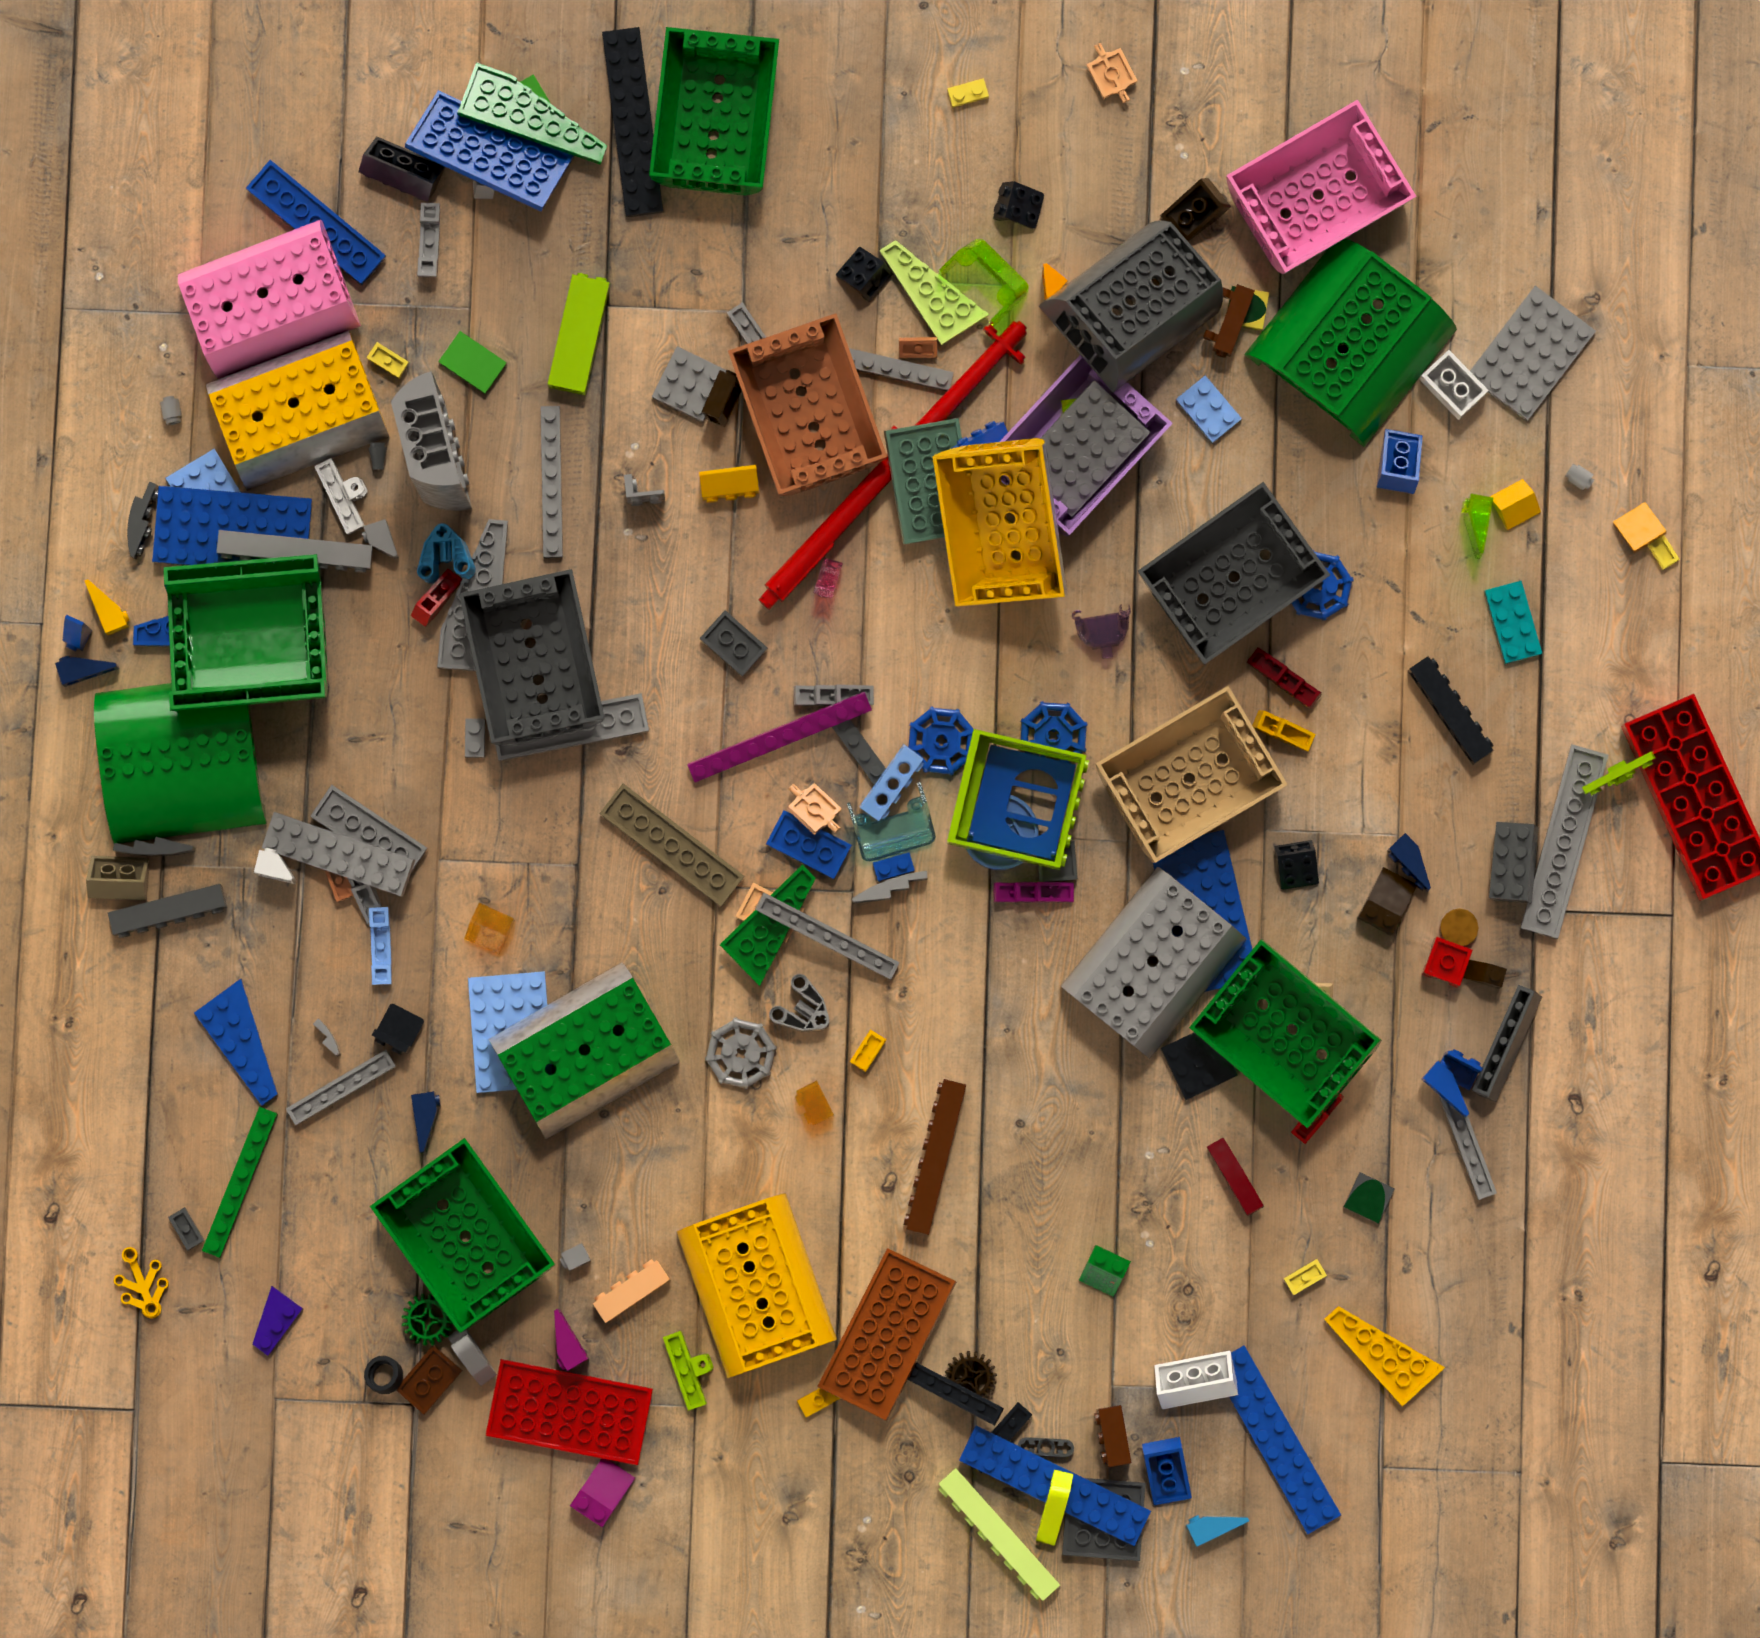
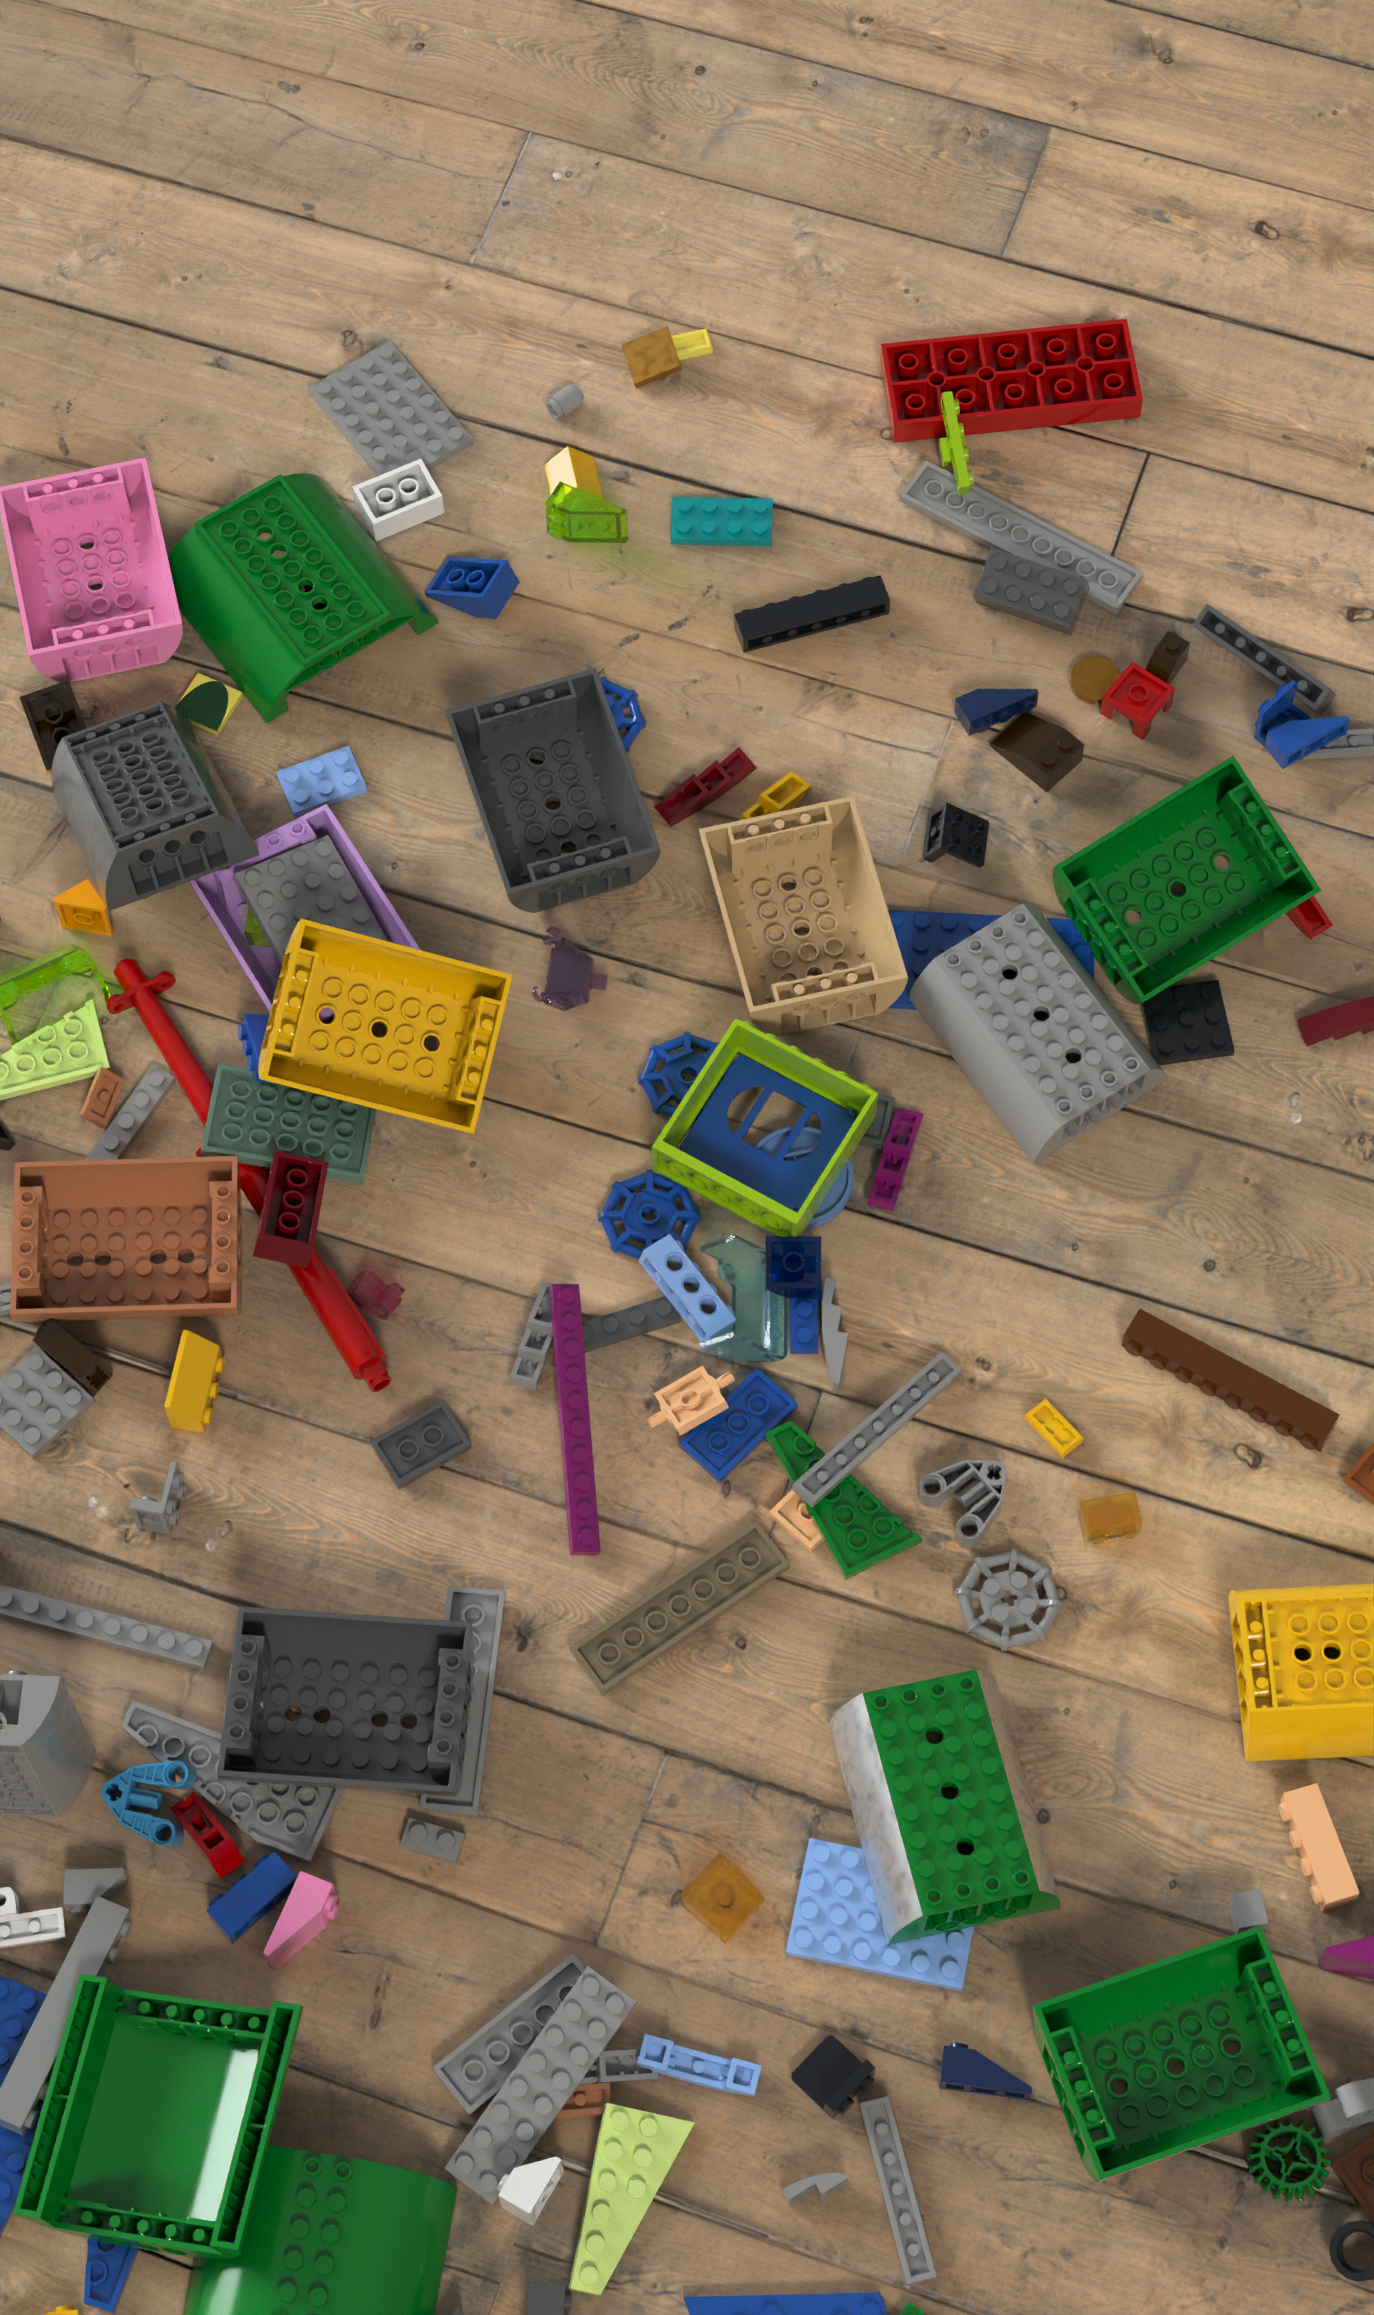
camera: 70 degrees left, 20 degrees down
reddish brown brick [1203,284,1255,358] -> none
none -> blue brick [206,1851,297,1944]
none -> dark red brick [253,1150,329,1268]
none -> bright pink slope [263,1871,340,1970]
none -> yellowish green wing [569,2103,695,2296]
none -> clear blue slope [765,1236,821,1301]

